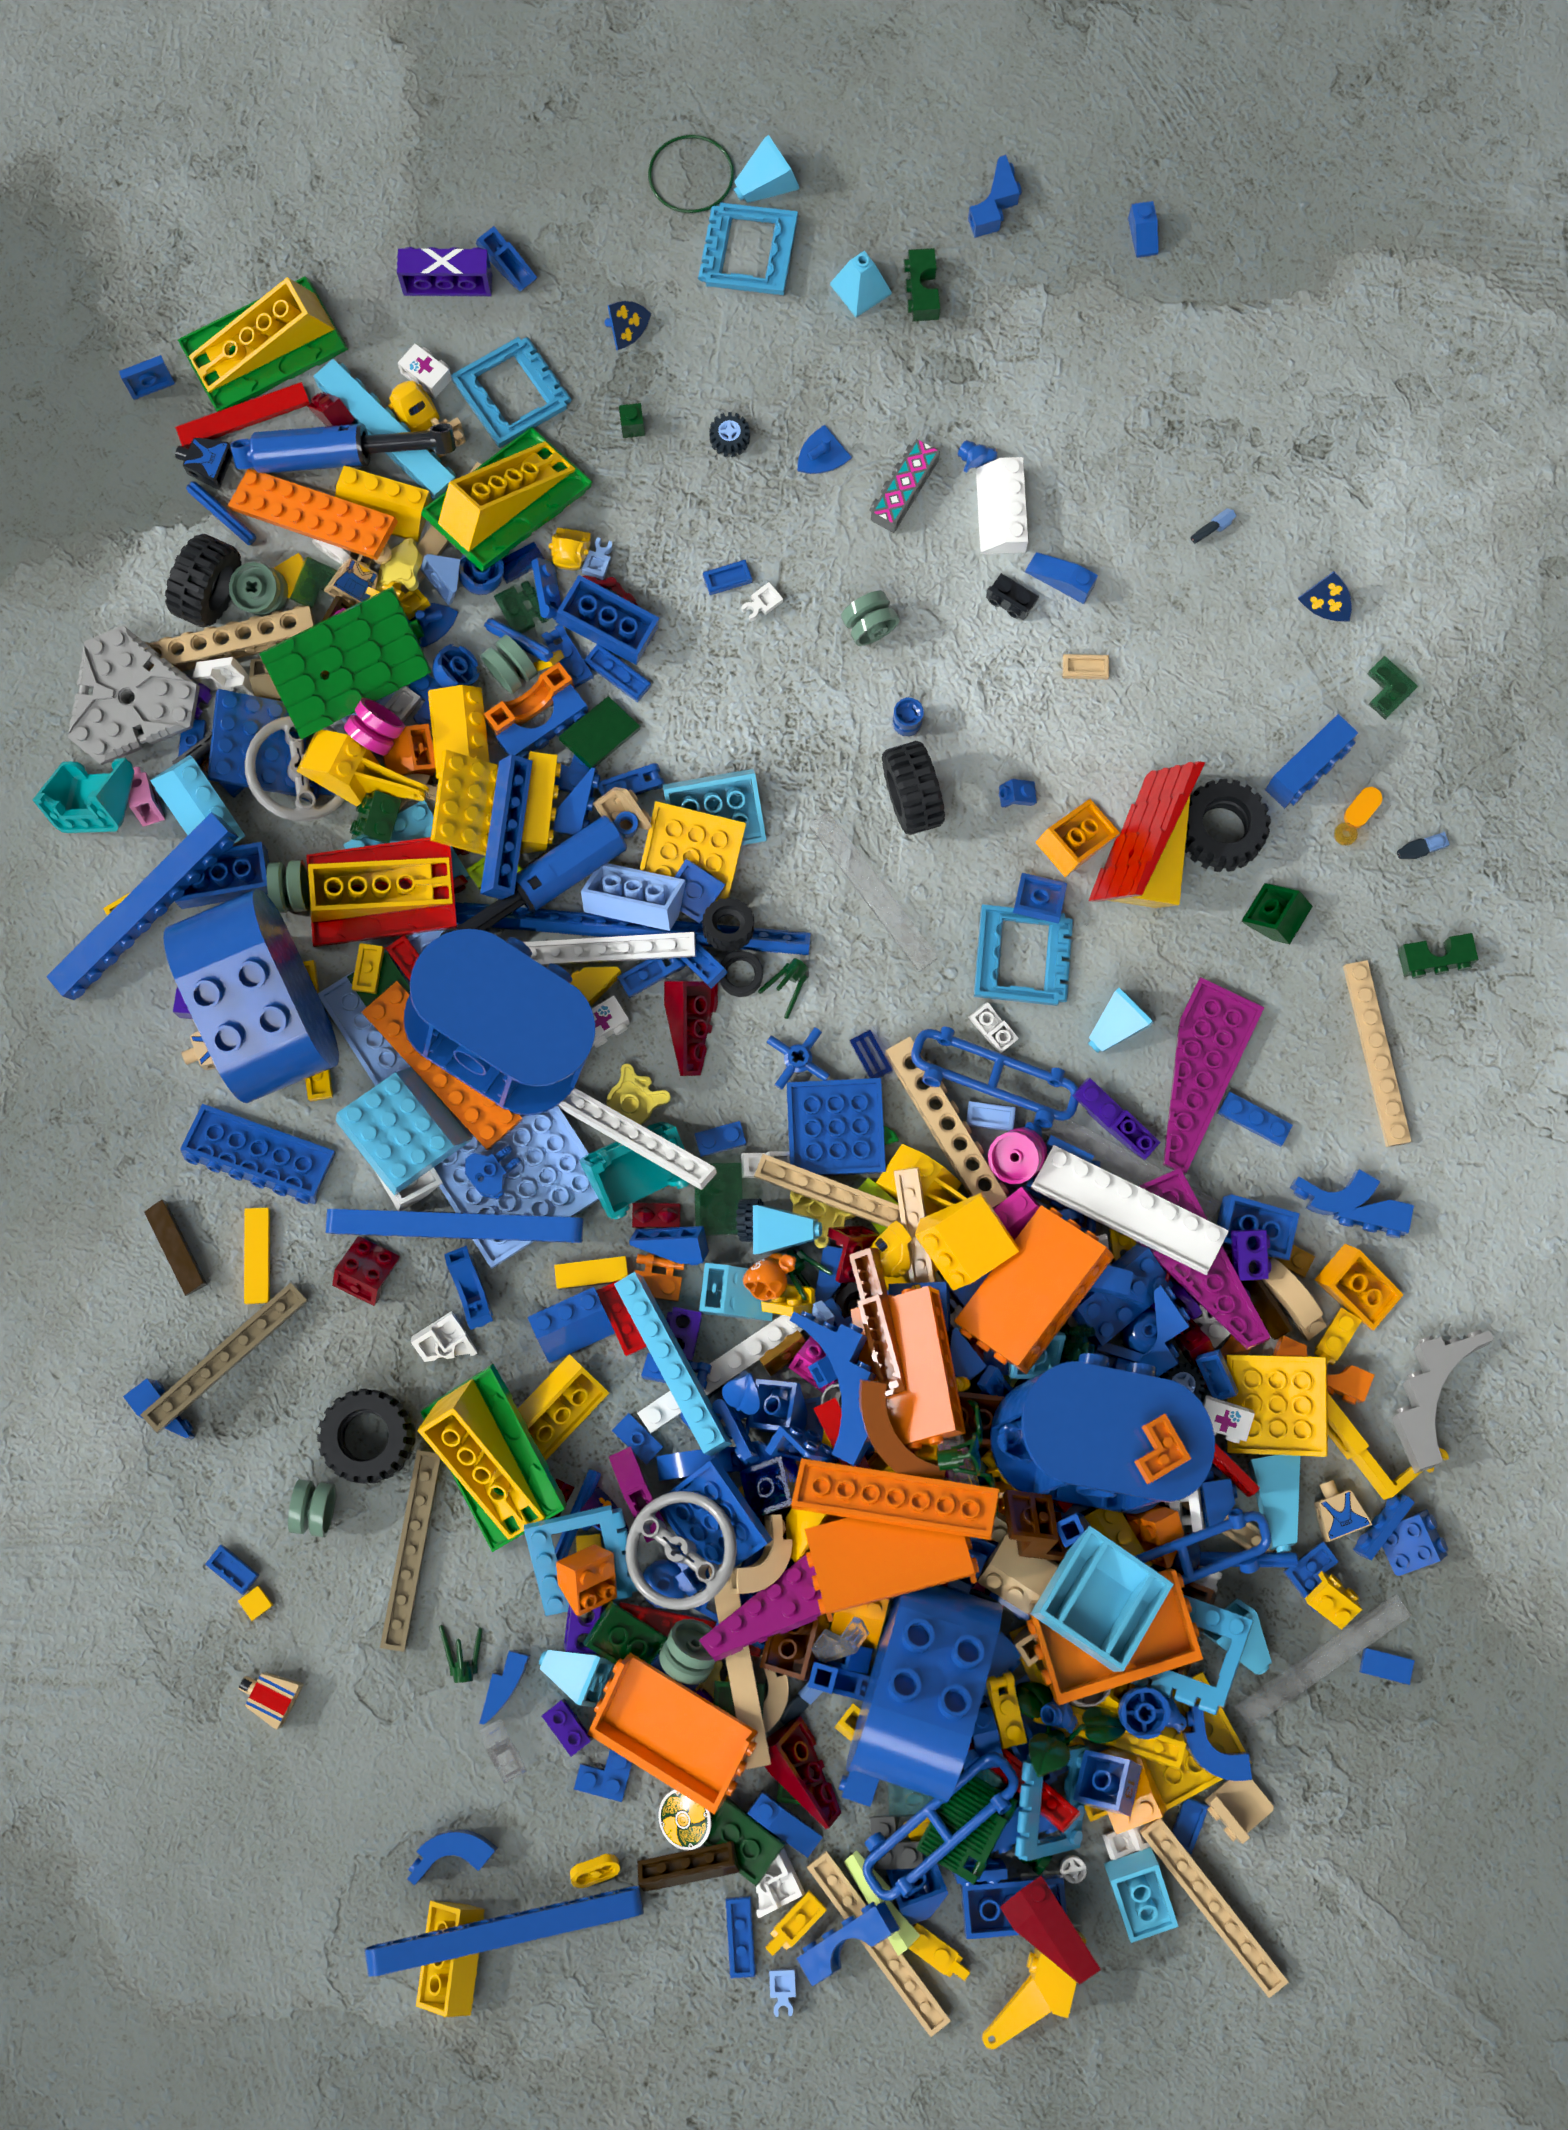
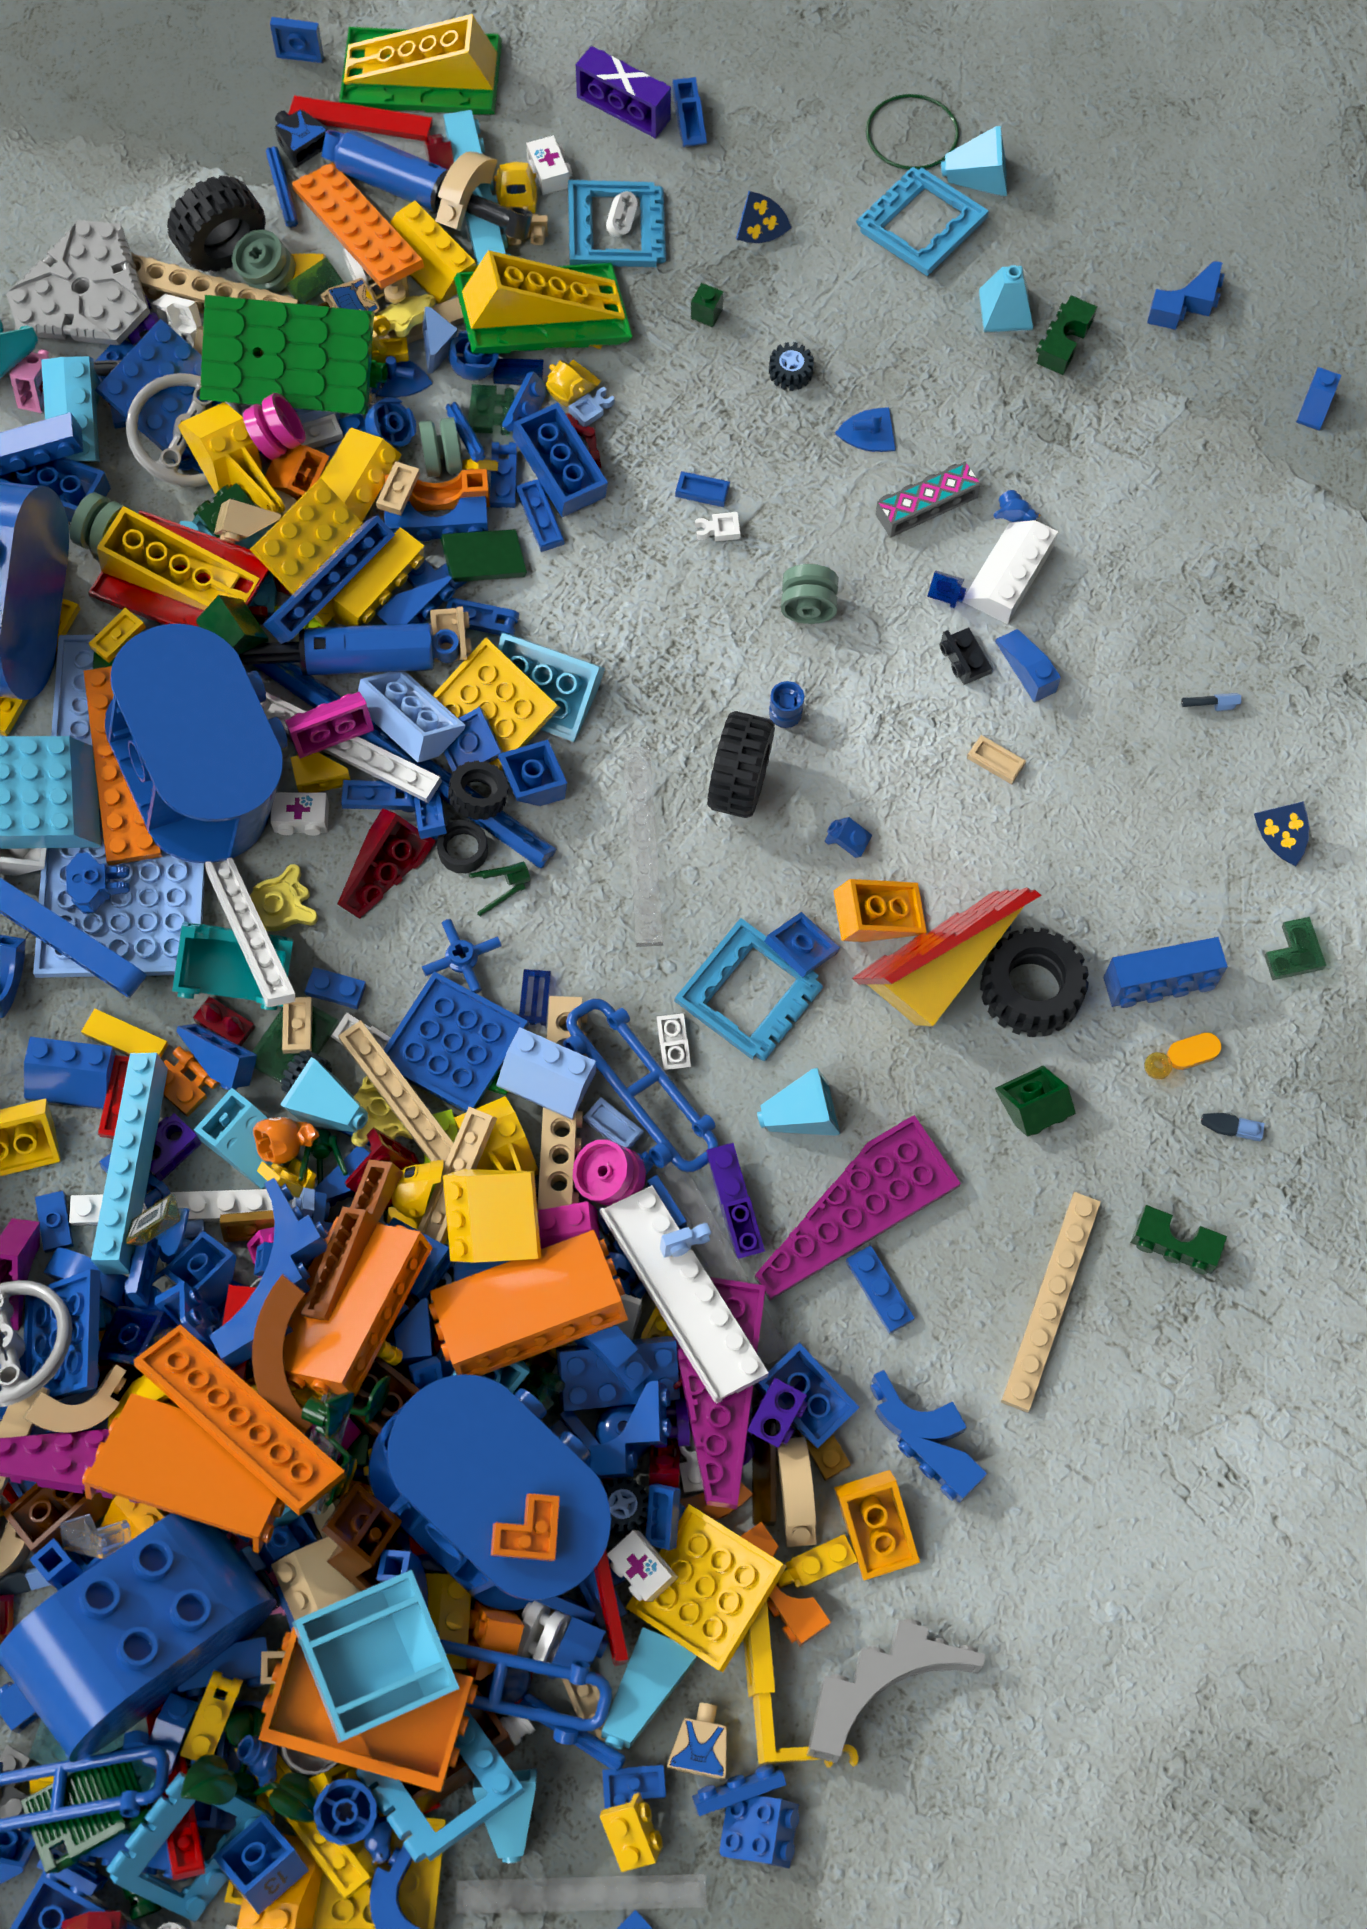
camera: 30 degrees right, 10 degrees down
none -> slope [126,1194,181,1246]
none -> dark green slope [196,595,269,655]
none -> tan slope [214,499,281,544]
none -> tan plate [282,997,312,1054]
none -> dark pink slope [284,692,374,758]
none -> tan plate [376,461,420,516]
none -> tan arch [436,151,497,230]
none -> light blue slope [496,1027,596,1120]
none -> blue slope [498,740,567,806]
none -> white beam [606,191,637,238]
none -> light blue plate [660,1223,711,1258]
none -> clear blue bracket [927,570,967,609]

